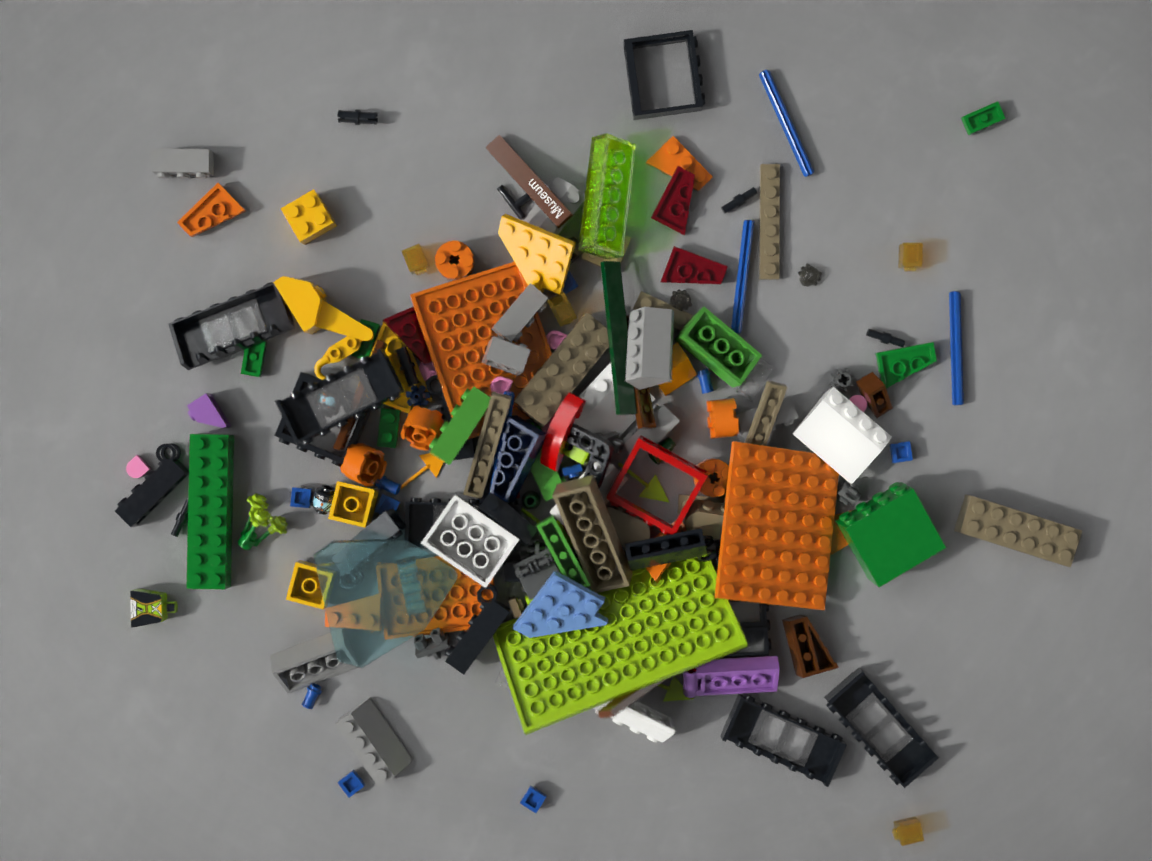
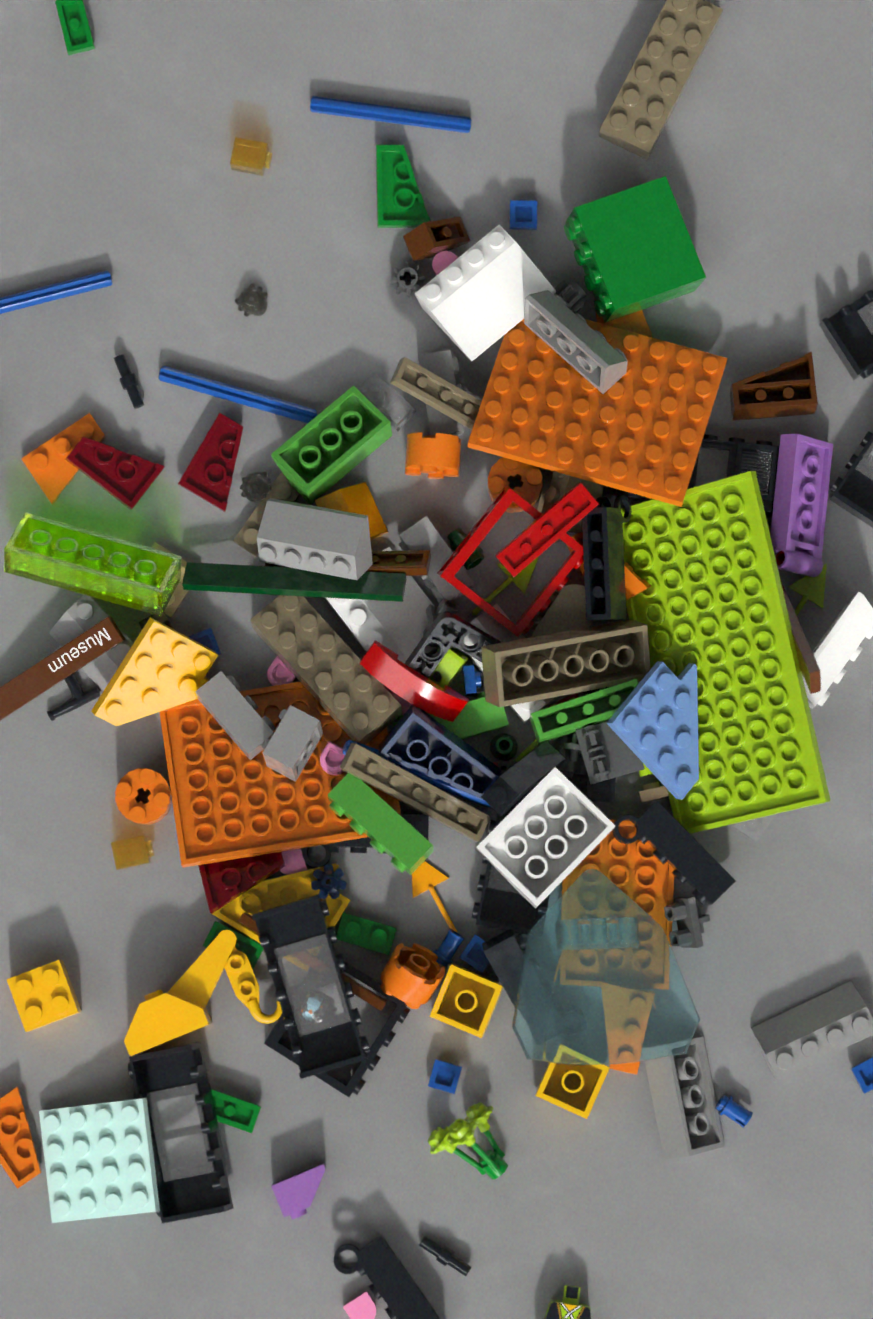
camera: 75 degrees left, 5 degrees down
green brick [186,434,234,590] -> none
head [312,485,335,515] -> none
black pin [395,347,420,387] -> none
orange brick [401,405,444,450] -> none
clear yellow brick [547,292,577,327] -> none
blue pin [696,369,714,394] -> none
dark tan plate [759,164,780,280] -> none
black bar [866,329,905,347] -> none
none -> light aqua plate [39,1098,160,1223]
none -> red plate [495,482,599,577]
none -> light grey slope [524,290,628,394]

